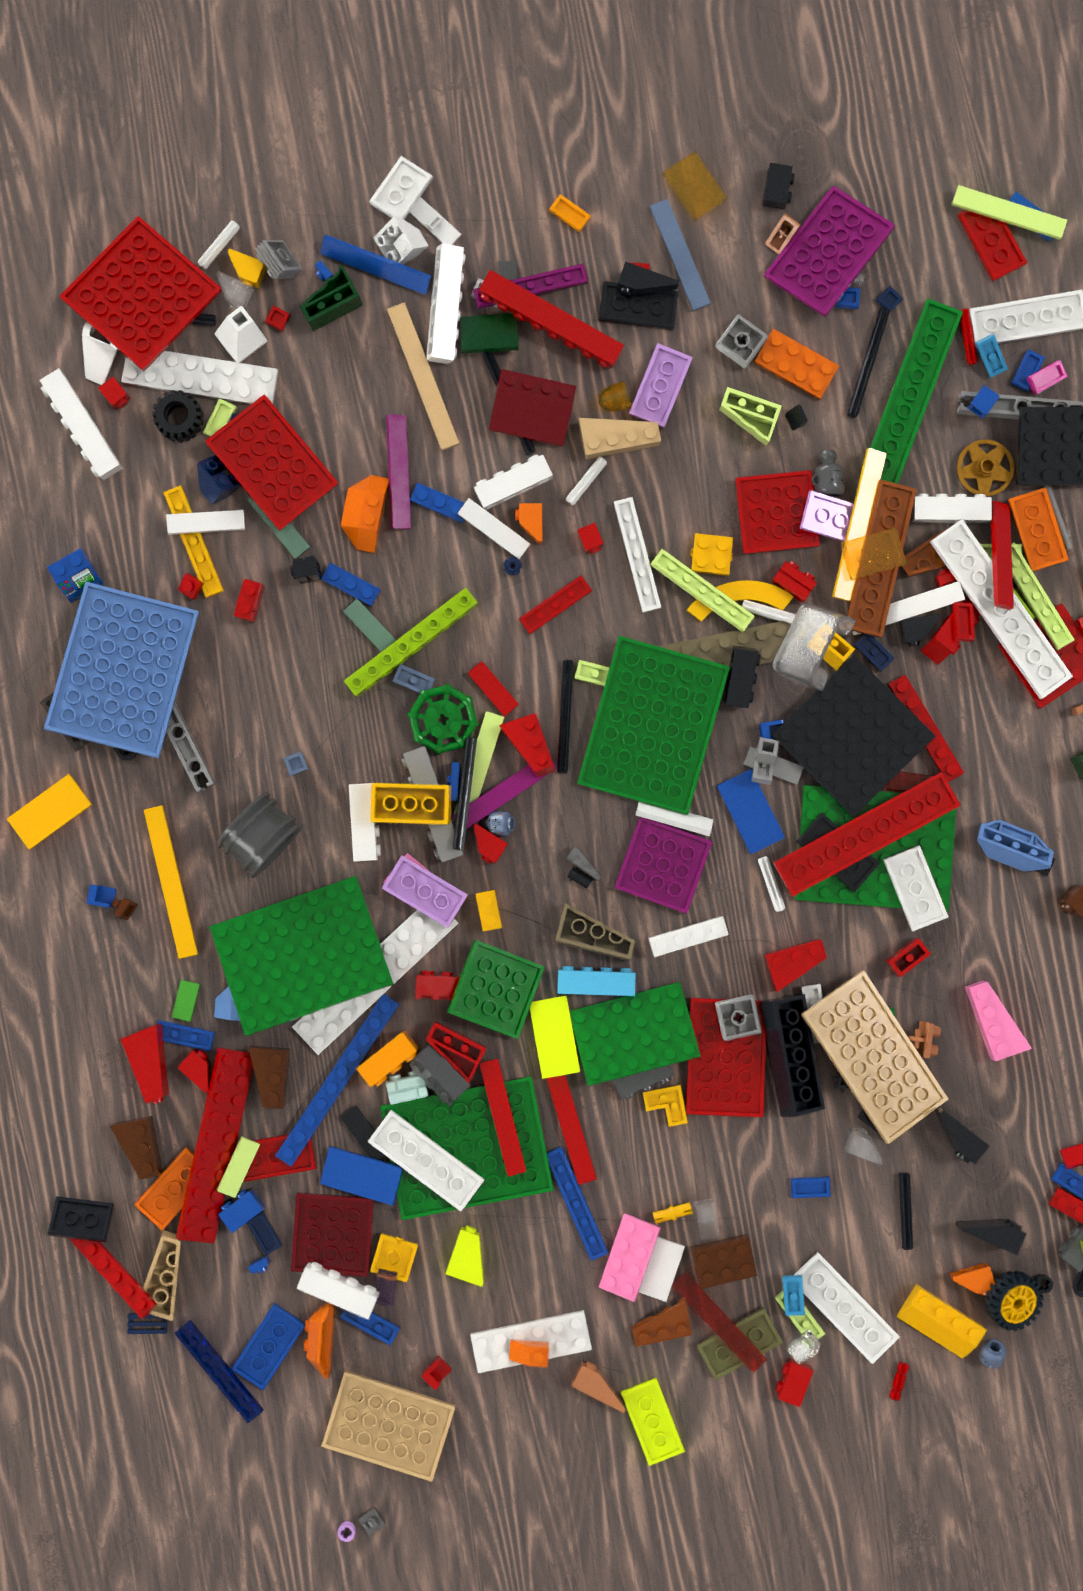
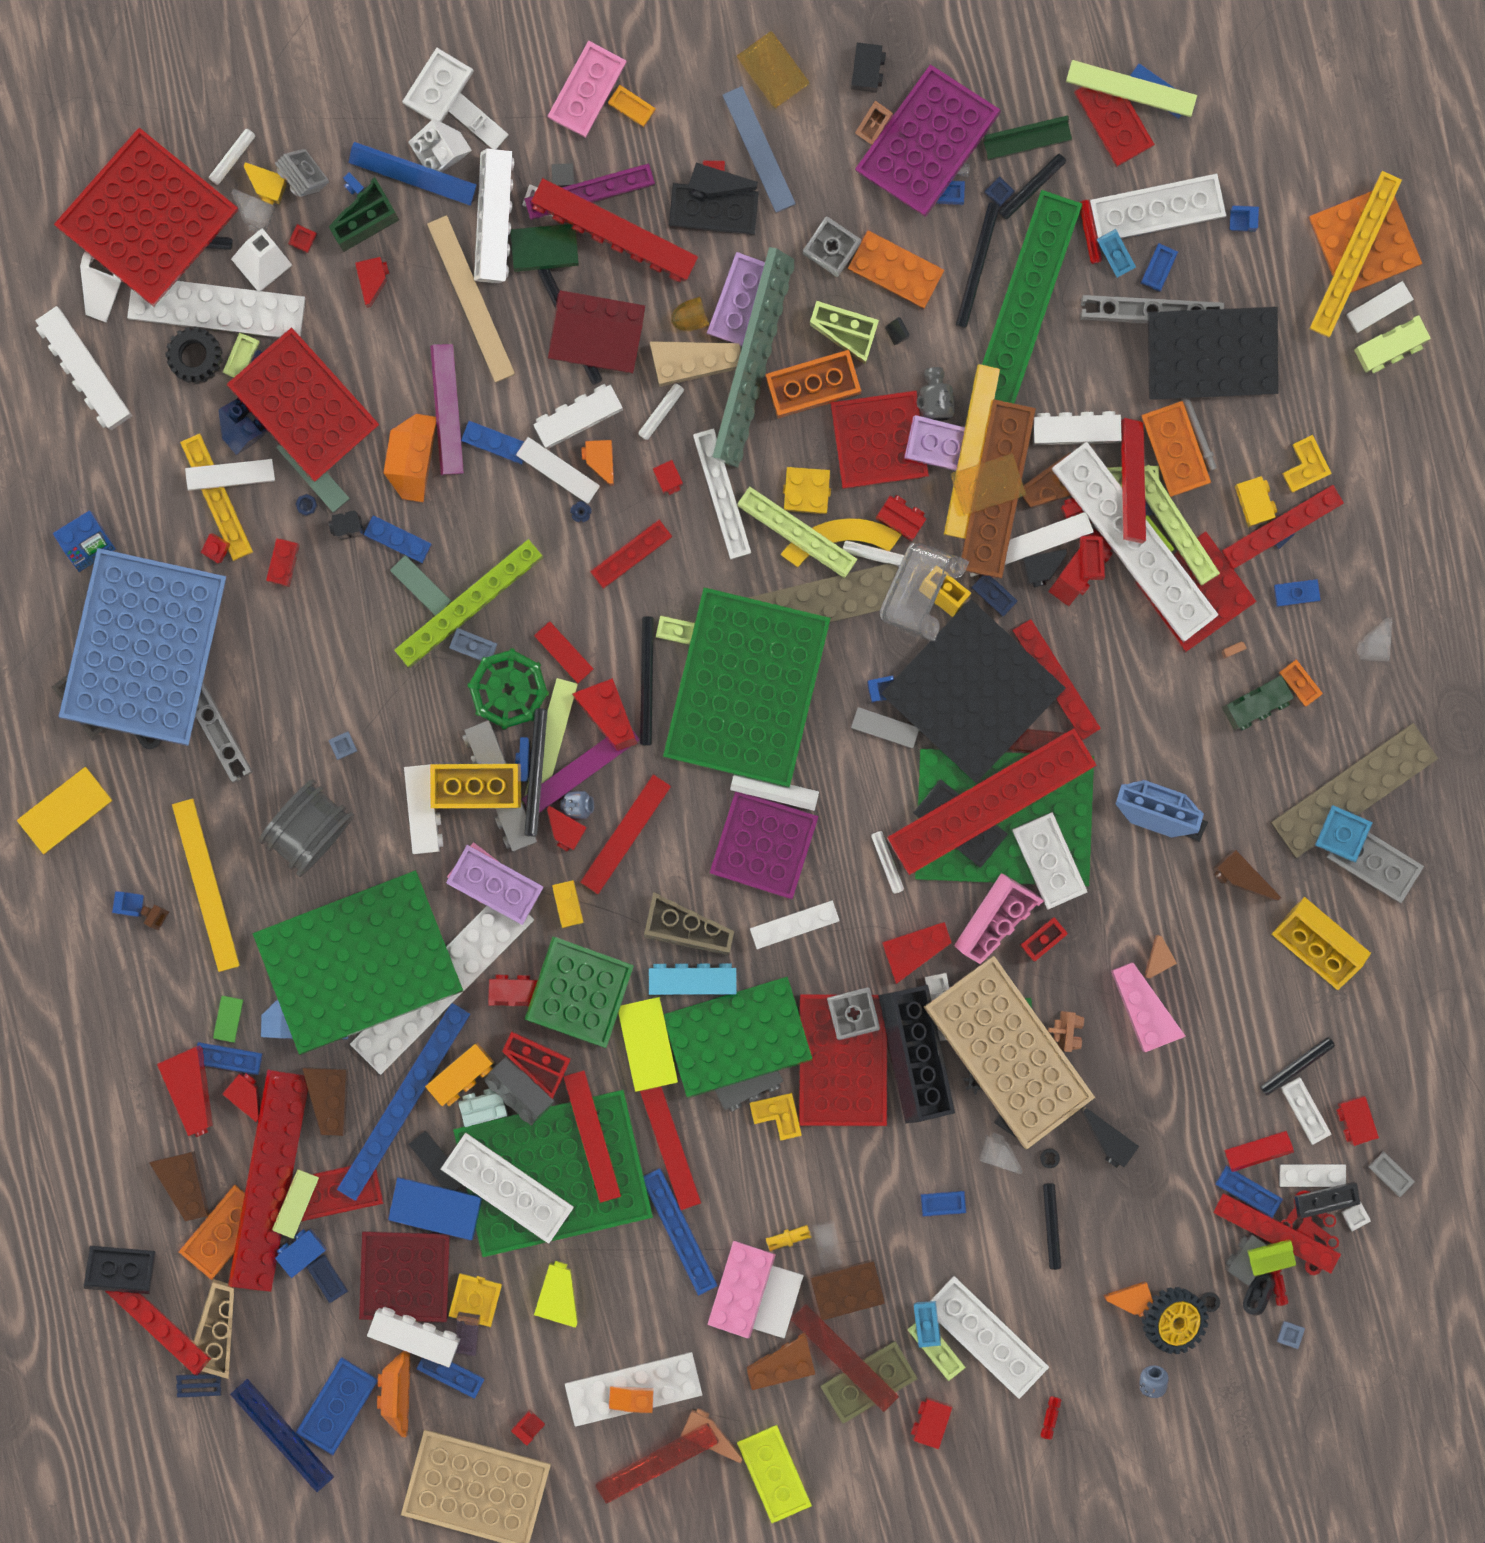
camera: 10 degrees left, 0 degrees up
red brick [98,376,131,410] -> none
blue plate [248,1255,271,1274] -> none
flat silver slope [567,846,600,880] -> none
black pin [567,867,593,889] -> none
blue tile [716,769,785,855] -> none
black brick [723,645,761,708] -> none
light grey brick [752,737,779,785] -> none
clear brick [787,1329,821,1364] -> none
yellow slope [896,1283,987,1359] -> none
black slope [955,1219,1026,1255] -> none
pearl gold wheel [956,439,1014,497] -> none
blue panel [967,385,999,419] -> none
tile [1026,360,1068,395] -> none
none -> dark blue tile [295,494,318,516]
none -> red slope [355,257,390,308]
none -> bright pink plate [548,41,627,138]
none -> red tile [580,774,671,894]
none -> clear red tile [595,1422,719,1504]
none -> sand green plate [712,247,795,467]
none -> orange brick [765,350,861,419]
none -> bright pink wedge [954,873,1044,964]
none -> dark green panel [983,115,1072,161]
none -> black axle [999,154,1066,220]
none -> black bush [1040,1148,1060,1169]
none -> nougat slope [1144,935,1177,978]

